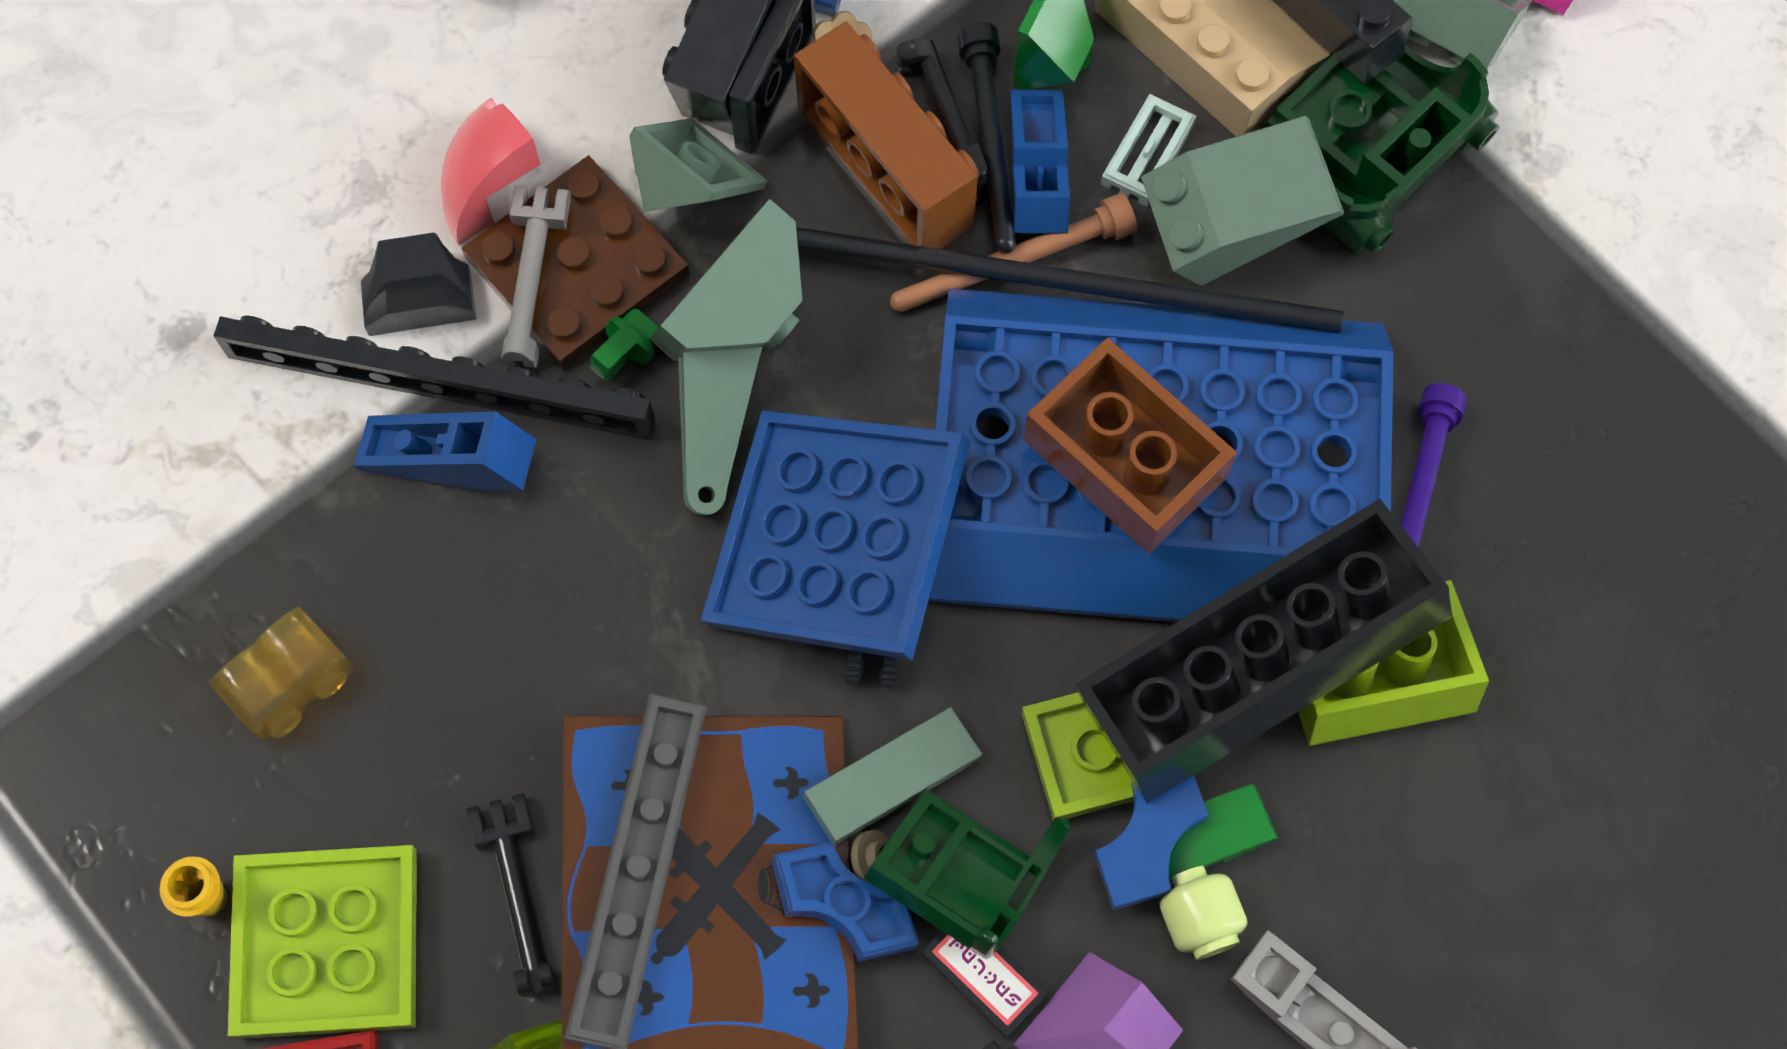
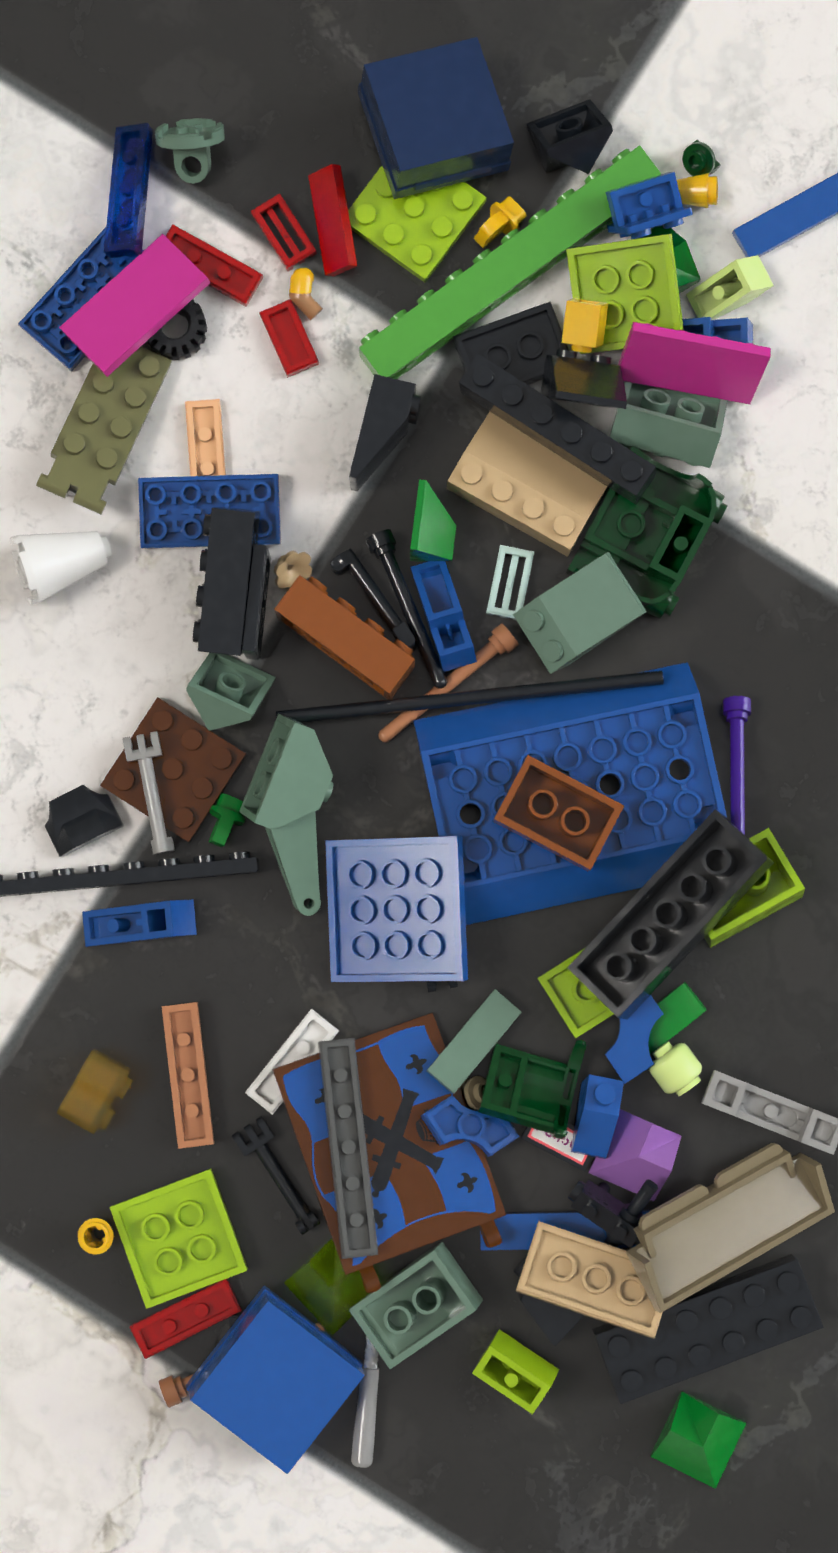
camera: 20 degrees left, 15 degrees up
coral brick [441,97,541,245] -> none
none -> nougat plate [162,1002,215,1149]
none -> white tile [245,1009,339,1115]
none -> blue slope [571,1074,624,1159]

